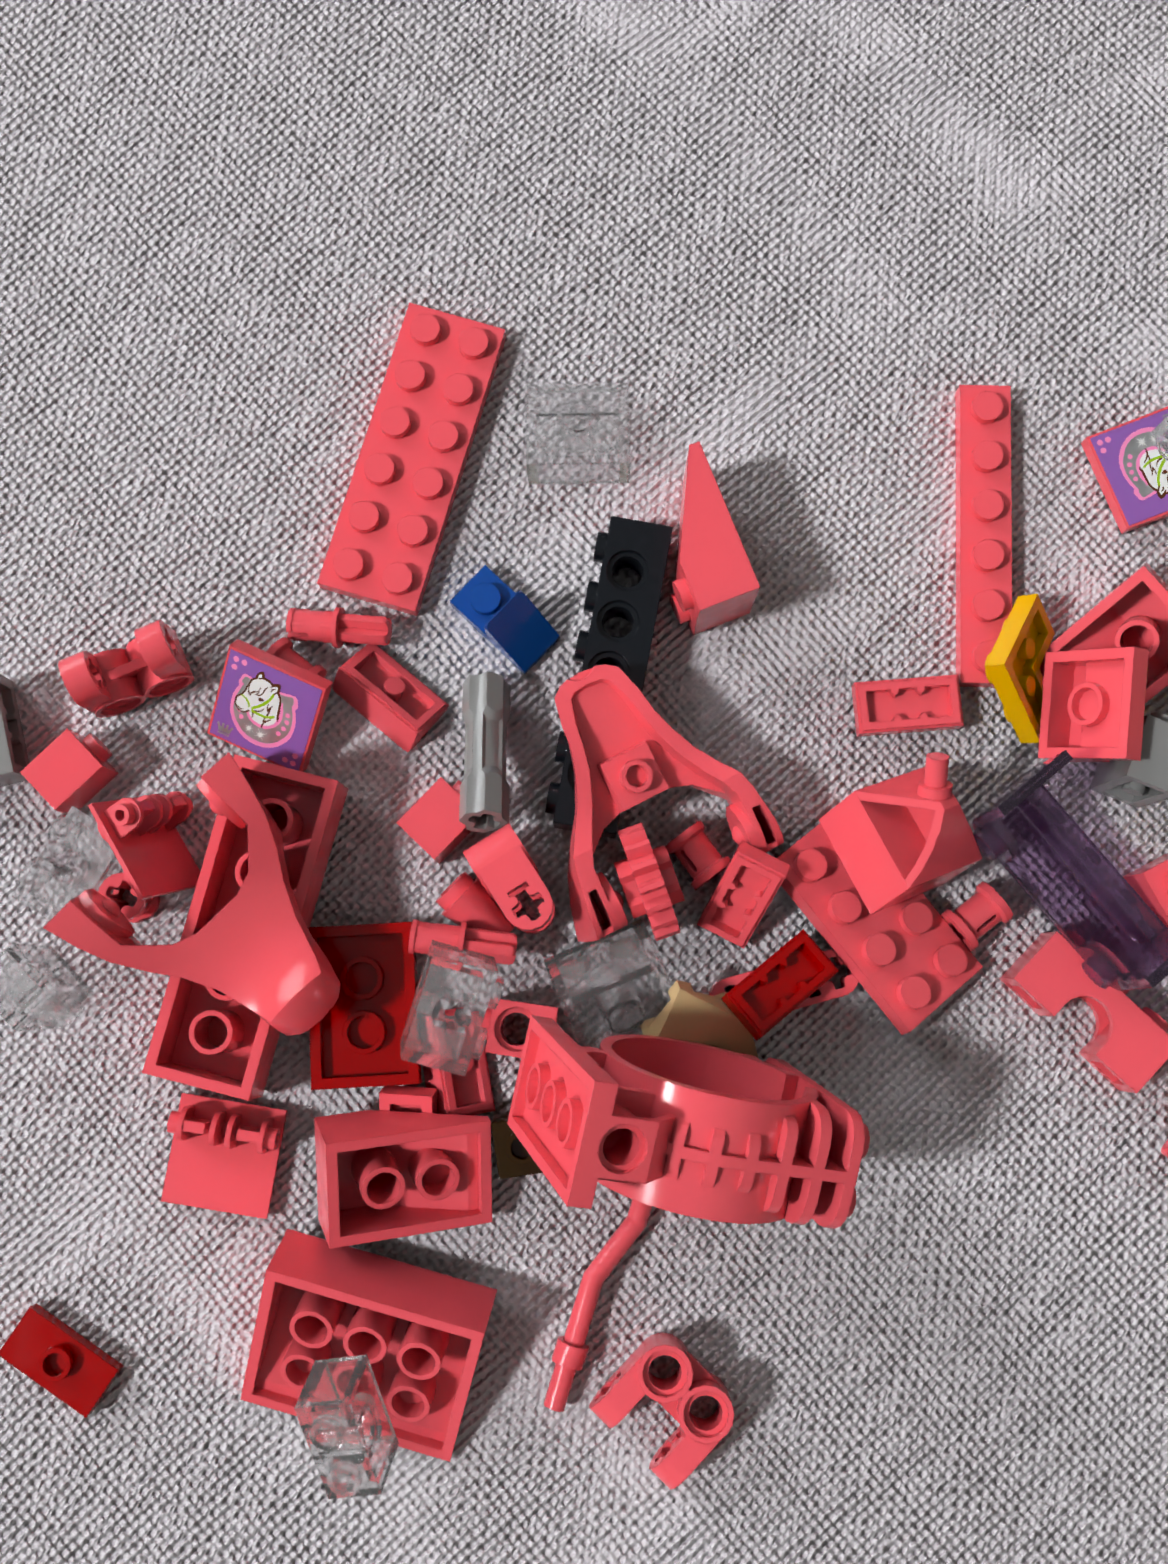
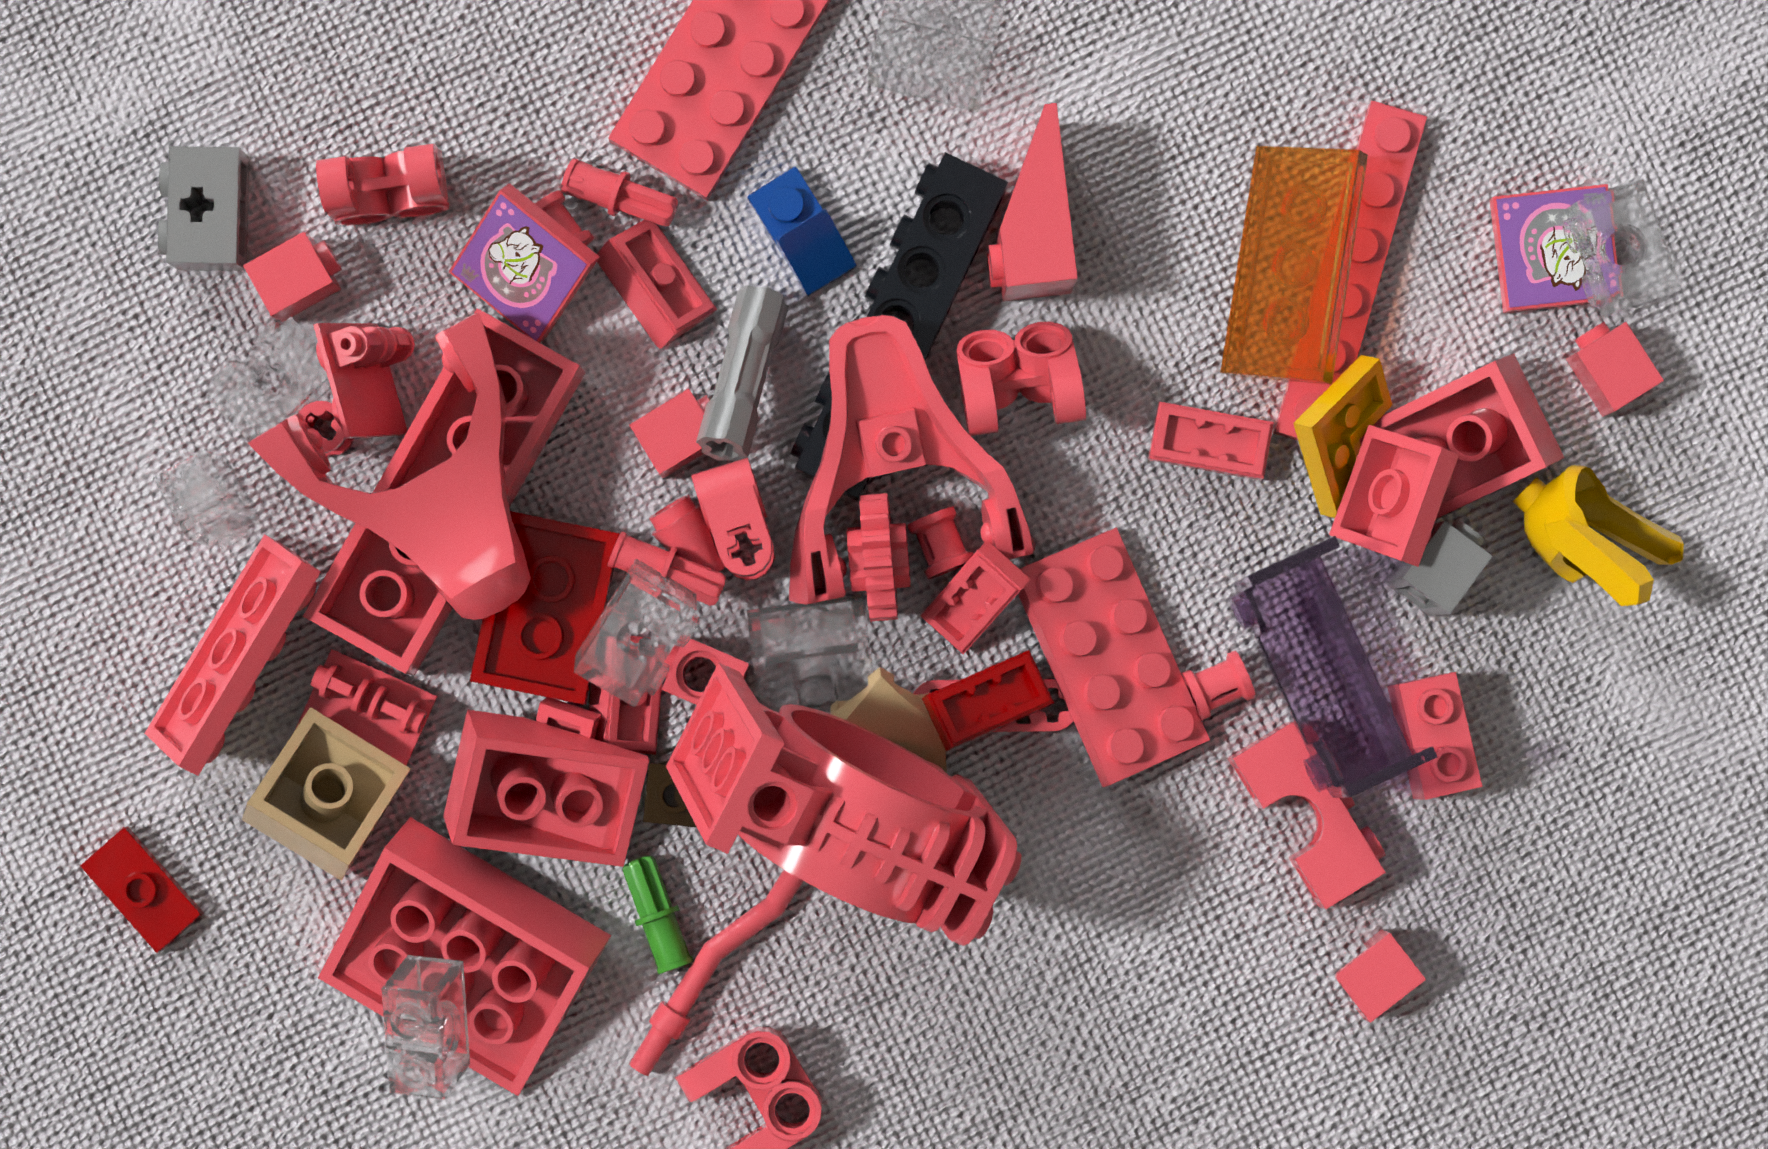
camera: 10 degrees right, 5 degrees up
coral piece [818,752,983,915] -> none
none -> coral plate [144,534,321,776]
none -> tan slope [242,707,411,881]
none -> bright green axle [623,856,693,974]
none -> coral piece [956,322,1086,436]
none -> clear orange tile [1220,146,1368,385]

